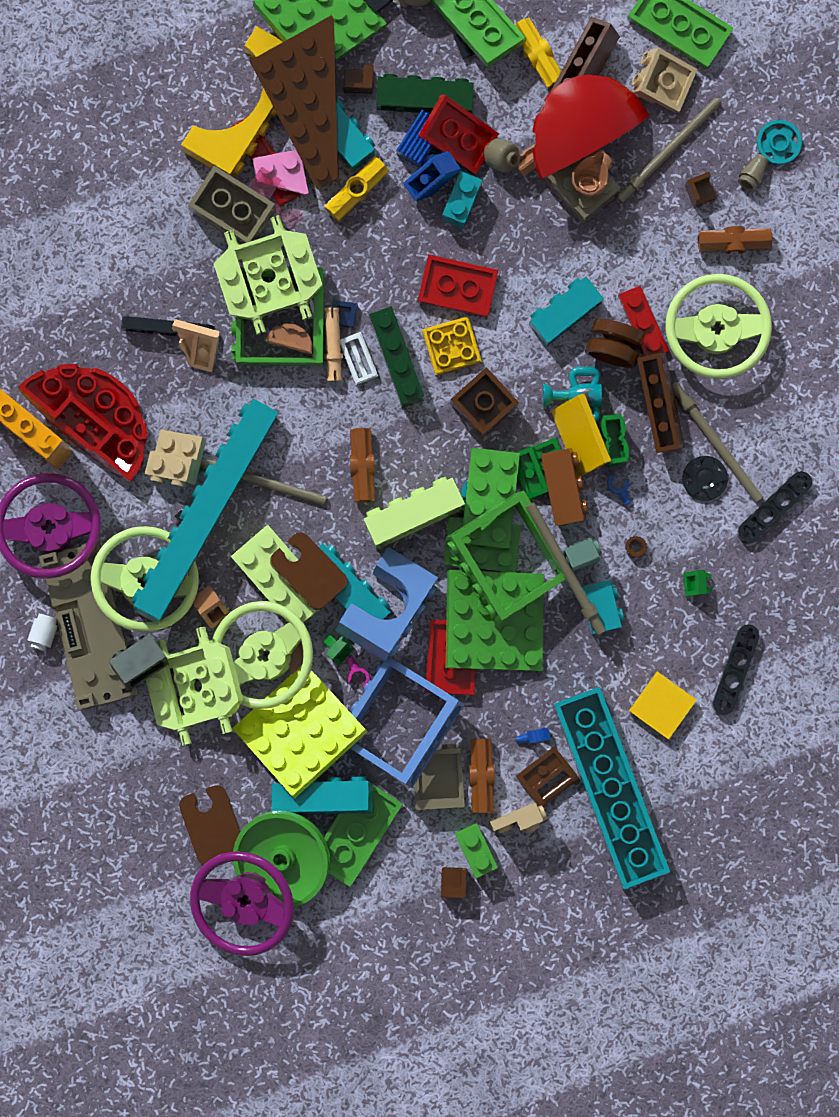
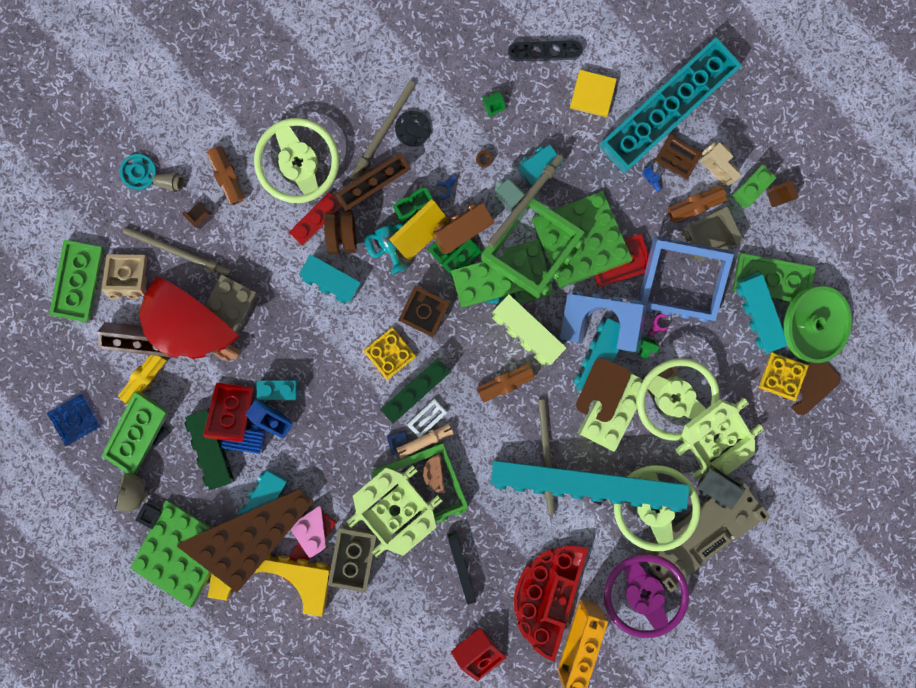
camera: 105 degrees left, 5 degrees up
white brick [27,613,58,651] -> none
tan plate [145,429,207,488] -> none
light nougat wing [172,319,220,372] -> none
magenta piece [190,851,294,956] -> none
nougat brick [193,585,229,629] -> none
neon yellow plate [232,665,368,798] -> none
clear pink plate [249,167,282,200] -> none
yellow piece [324,156,390,222] -> none
reddish brown panel [343,64,374,94] -> none
red plate [418,254,499,318] -> none
dark tan head [484,138,520,173] -> none
nougat hair [571,150,612,196] -> none
black beam [737,471,812,543] -> none
none -> red slope [451,627,507,682]
none -> yellow tile [758,352,809,401]

